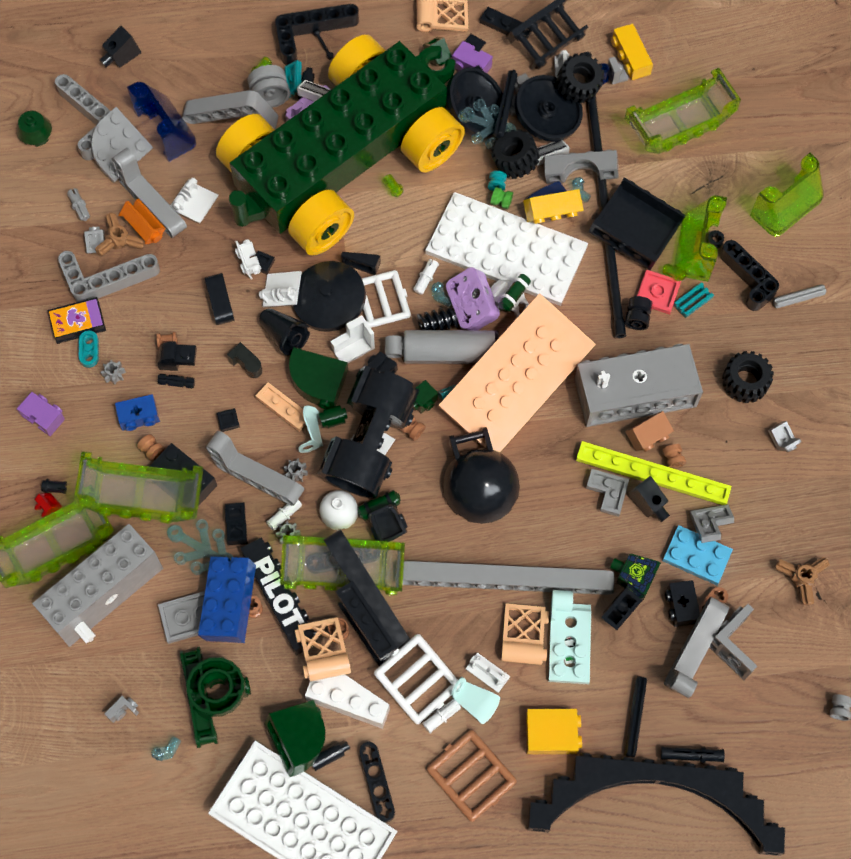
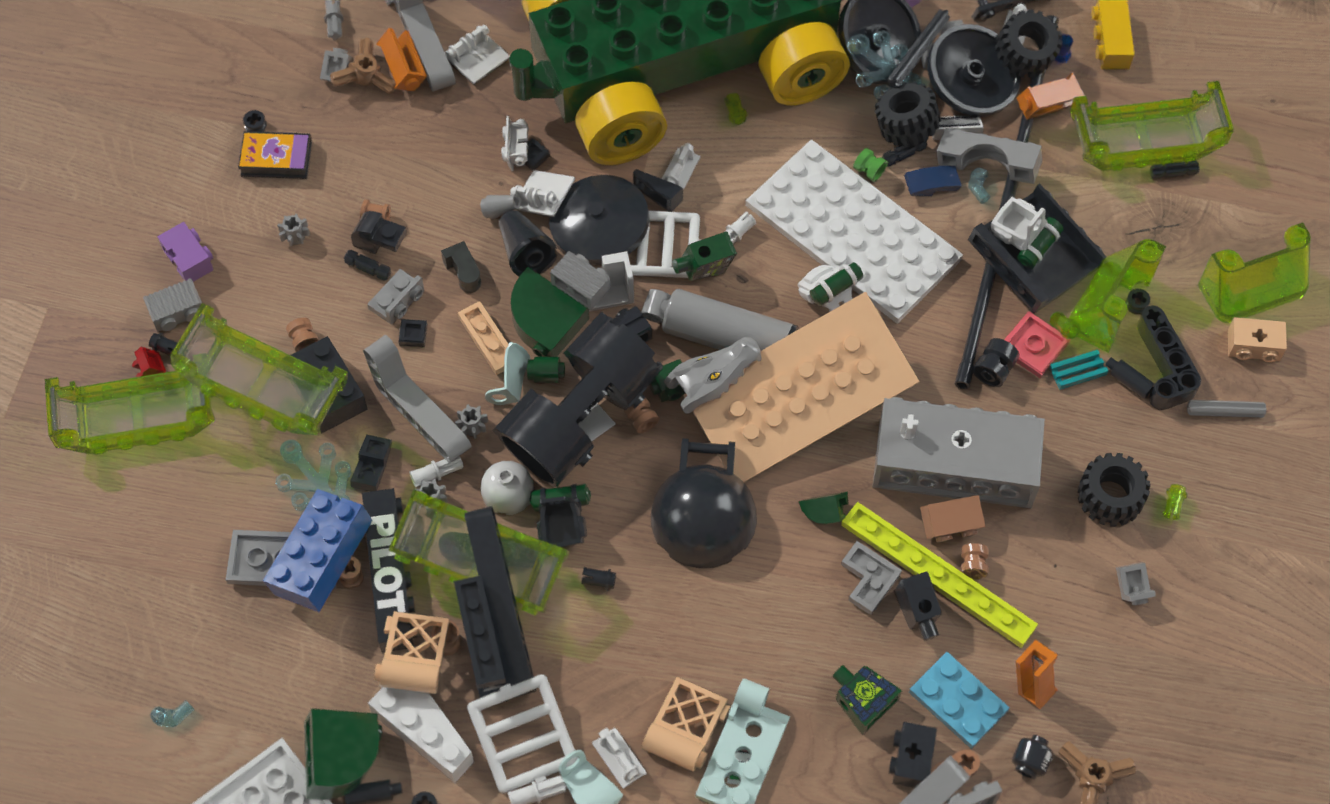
camera: 20 degrees right, 5 degrees down
light grey piece [32,524,163,647] -> none
light grey beam [58,251,160,302] -> none
teal plate [79,331,99,368] -> none
light grey bracket [105,696,139,723] -> none
blue brick [115,394,160,431] -> none
dark green piece [180,647,251,748] -> none
black beam [204,273,235,325] -> none
light grey beam [397,561,614,595] -> none
black piece [417,306,458,330] -> none
clear light blue arm [432,282,452,307] -> none
lavender axle [446,267,500,330] -> none
teal wheel [488,171,507,192] -> none
yellow brick [523,189,584,224] -> none
black brick [601,583,644,630] -> none
light grey bracket [606,57,628,85] -> none
light grey plate [690,505,734,543] -> none
none -> light grey brick [143,279,206,332]
none -> black bush [243,110,267,132]
none -> light grey bracket [367,269,424,325]
none -> light grey cone [481,194,520,219]
none -> light grey brick [550,251,610,310]
none -> black pin [581,567,616,590]
none -> white hinge [662,143,700,190]
none -> light grey animal [664,337,761,414]
none -> dark green torso [672,231,737,281]
none -> dark green brick [798,491,849,524]
none -> black axle [882,141,928,167]
none -> white piece [991,197,1064,269]
none -> black head [1012,735,1054,780]
none -> orange window [1015,640,1058,709]
none -> window [1016,72,1084,119]
none -> black cylinder [1105,357,1155,399]
none -> black axle [1150,160,1200,179]
none -> clear neon green pin [1163,484,1188,520]
none -> light nougat brick [1228,317,1287,362]

